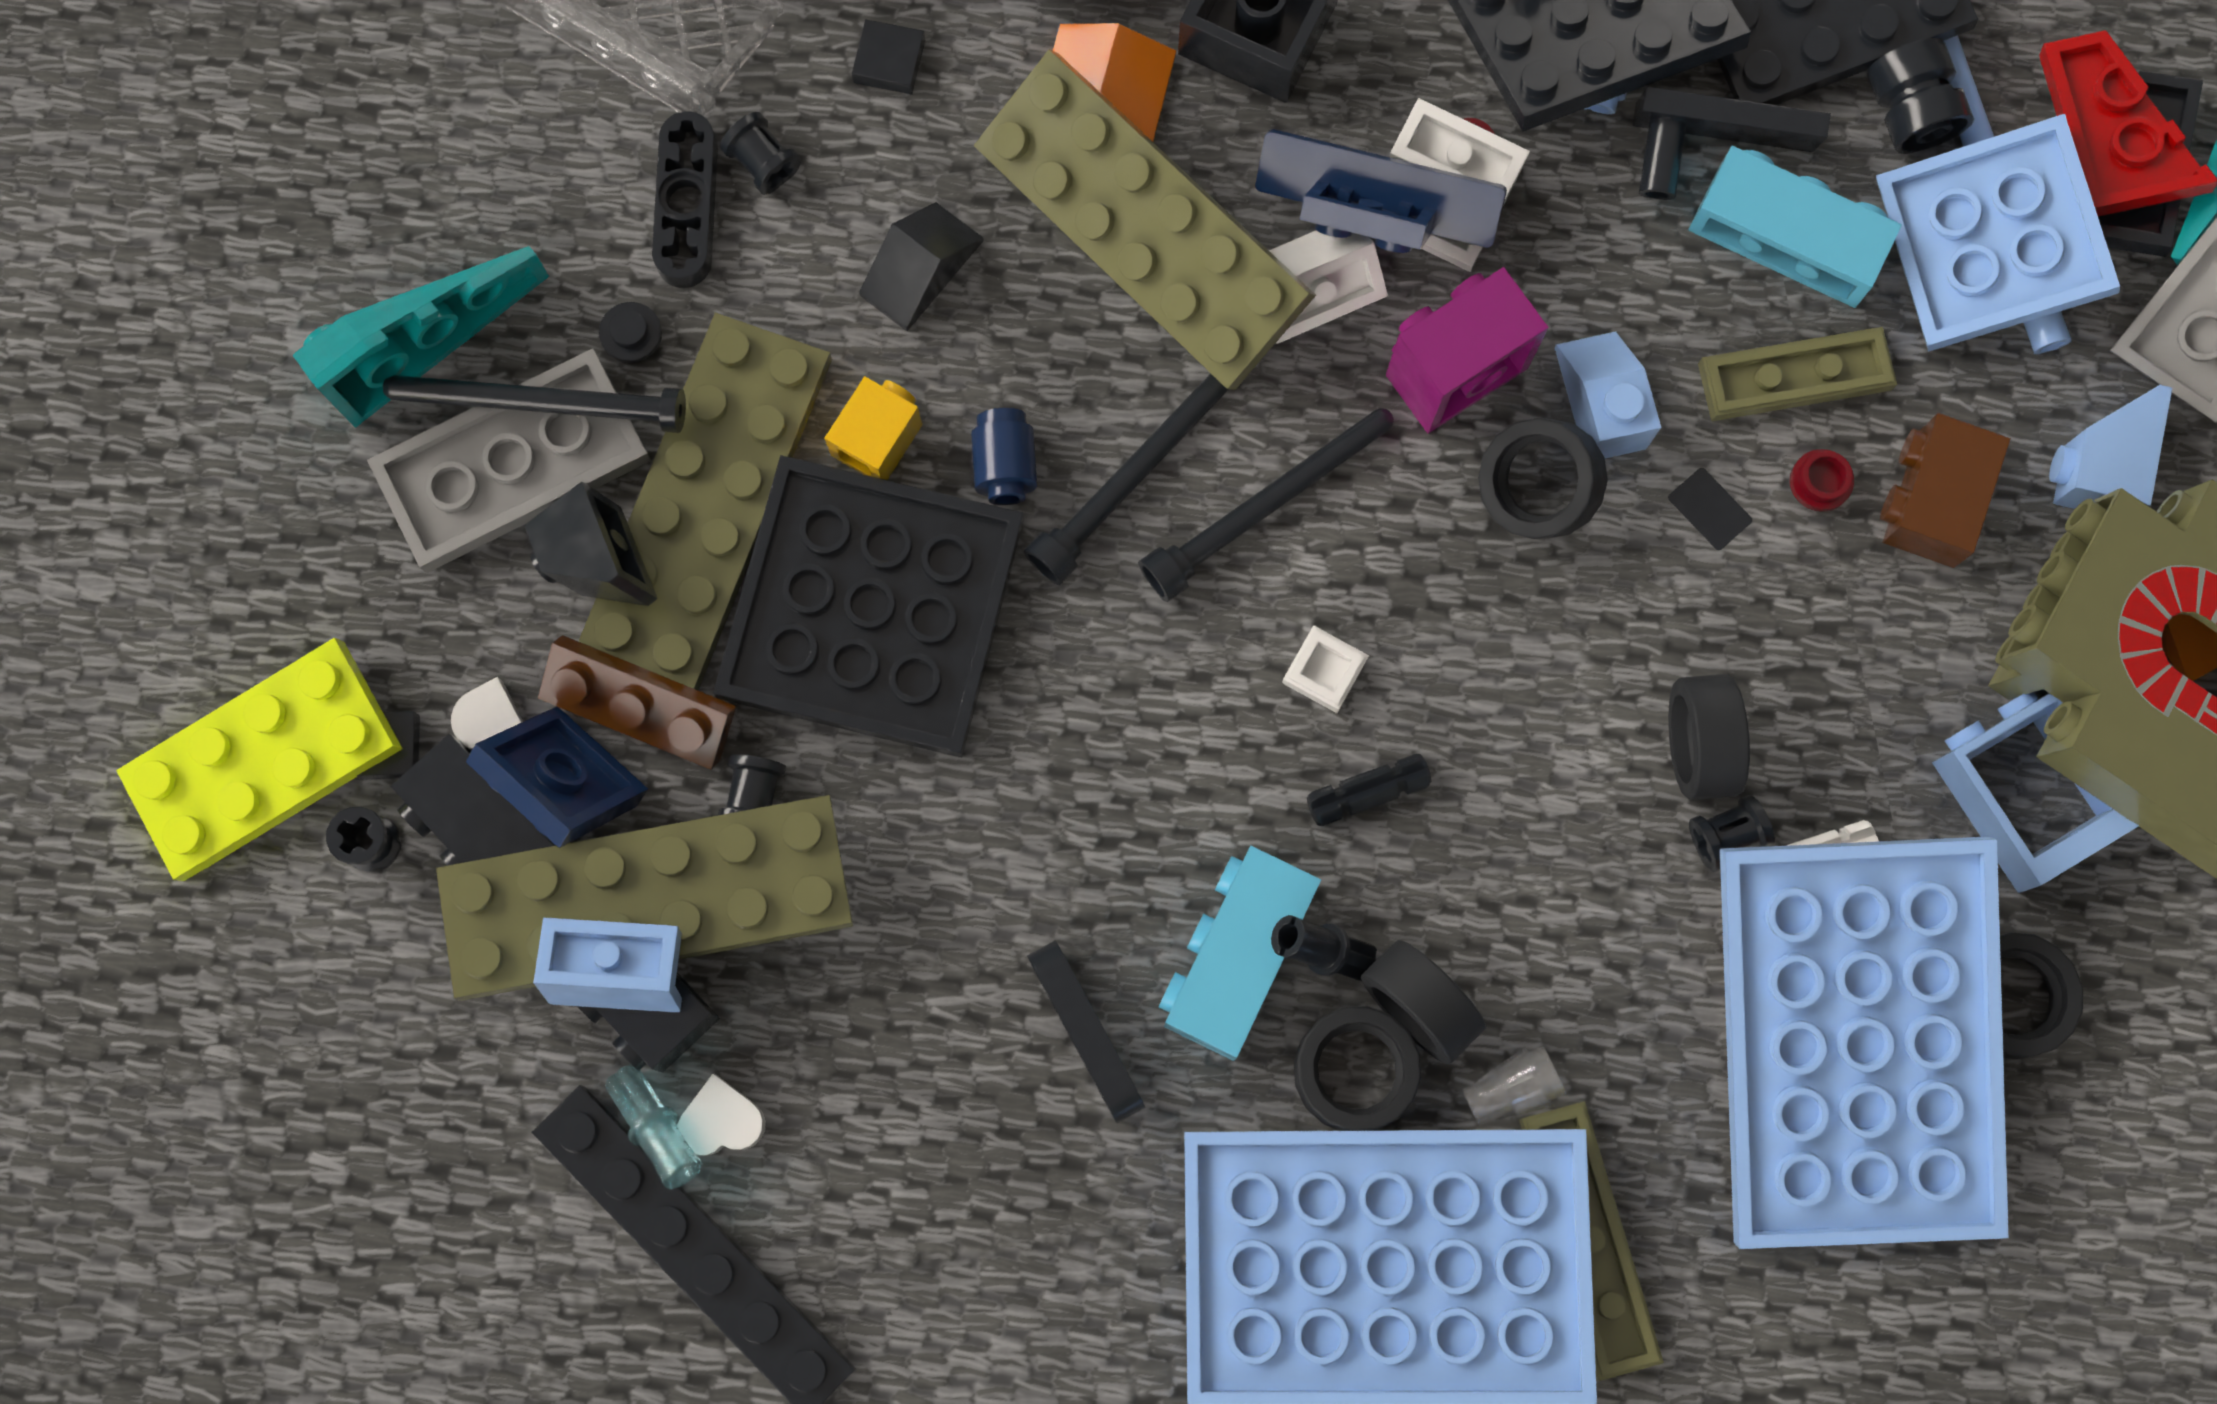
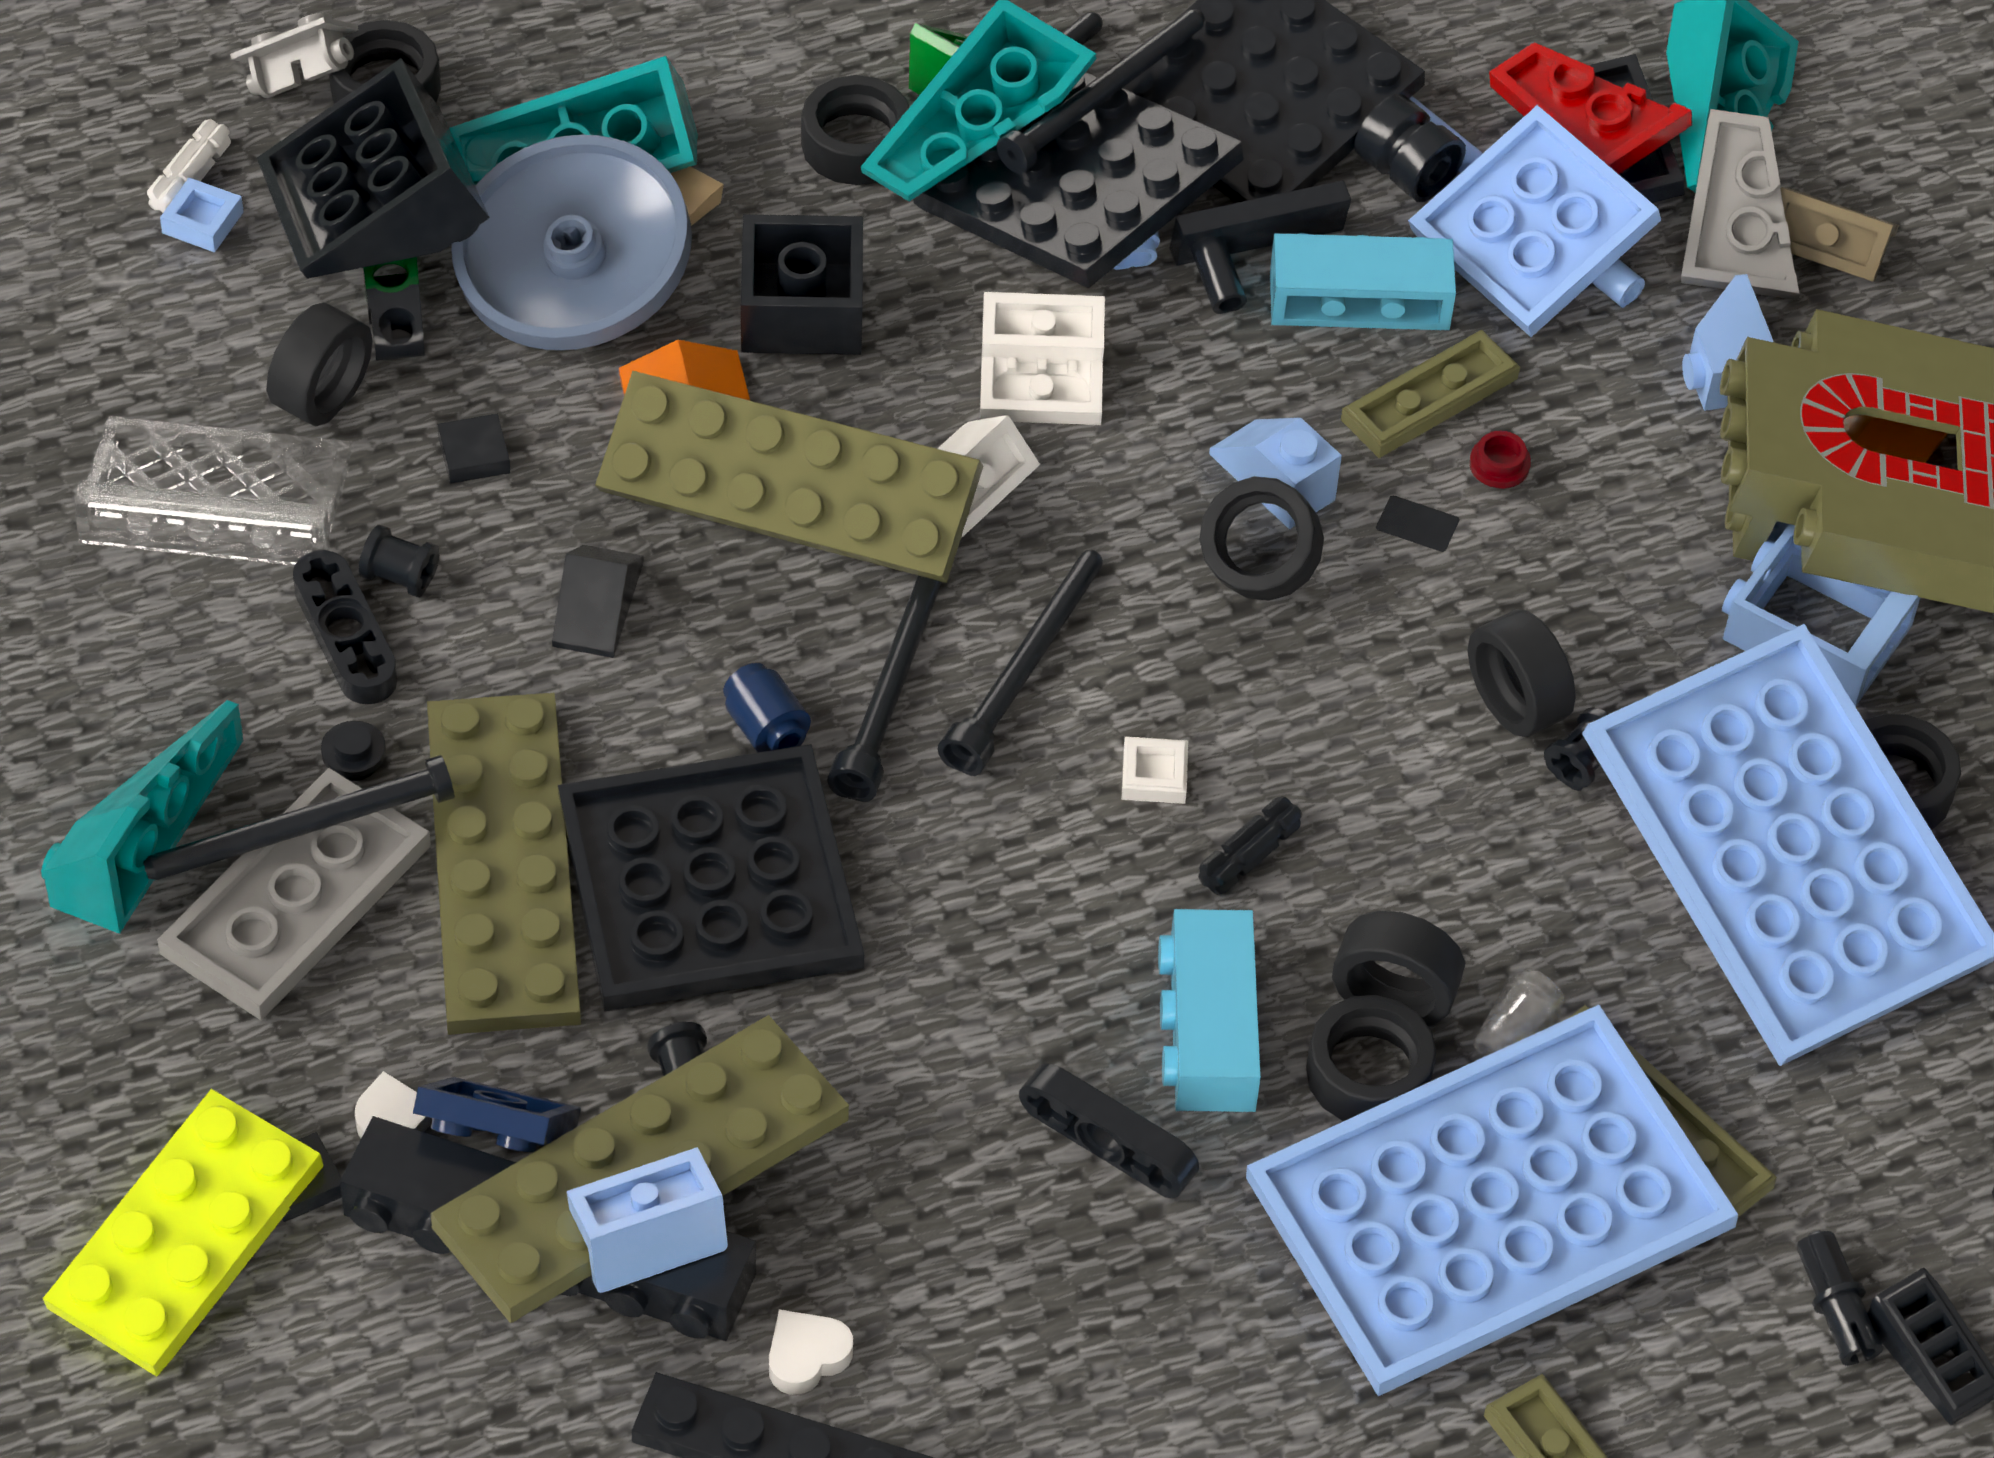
camera: 30 degrees left, 25 degrees down
black bush [326,807,401,872] -> none
black slope [524,481,658,606] -> none
reddish brown plate [538,635,736,770] -> none
clear light blue axle [606,1065,703,1189] -> none
yellow brick [824,376,922,480] -> none
bracket [1255,129,1507,253] -> none
black axle [1271,915,1377,981] -> none
magenta brick [1386,267,1549,434] -> none
reddish brown brick [1880,413,2011,568] -> none

